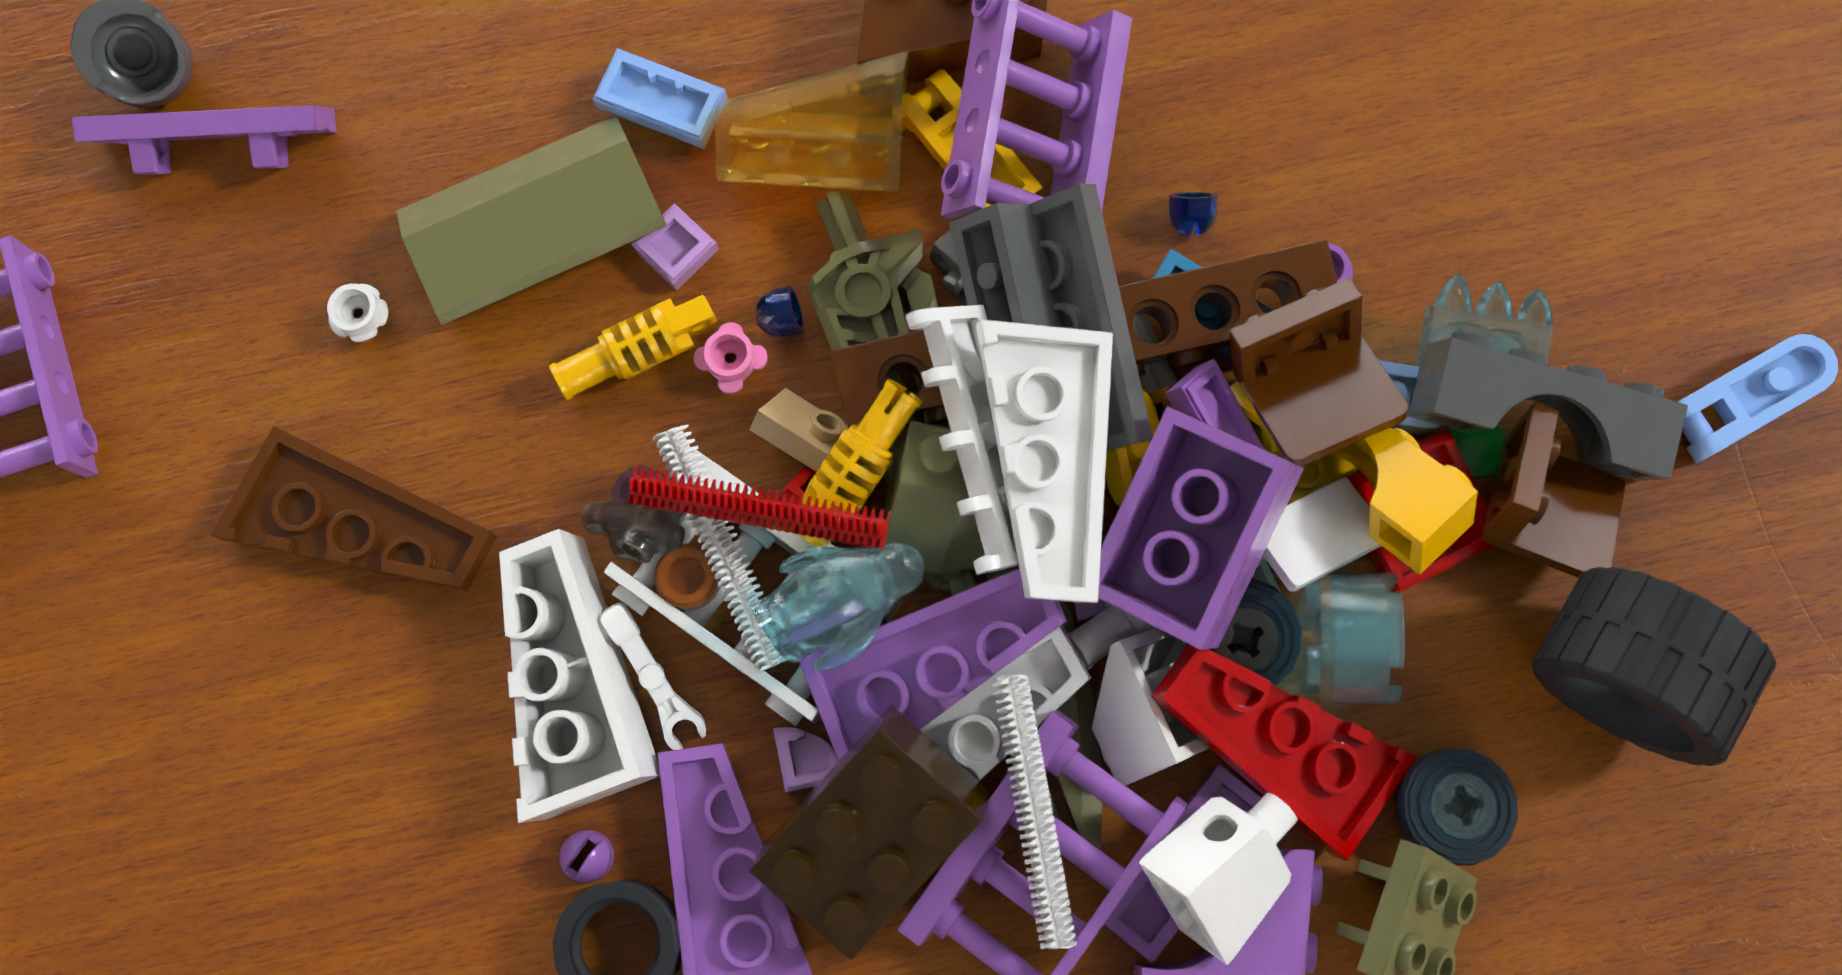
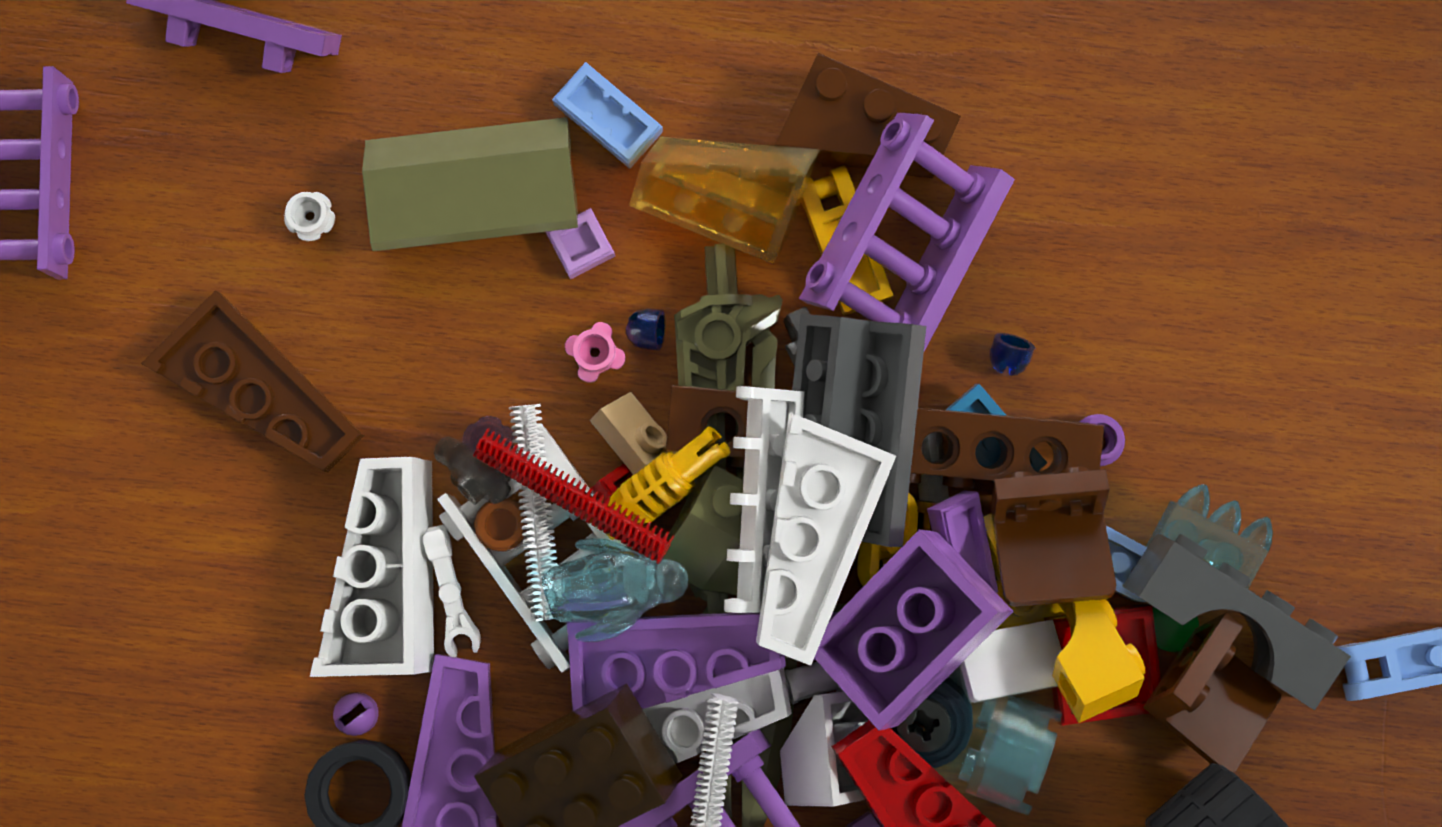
camera: 20 degrees right, 5 degrees up
yellow hinge [549,295,716,400] -> none
lavender tile [773,727,839,793] -> none

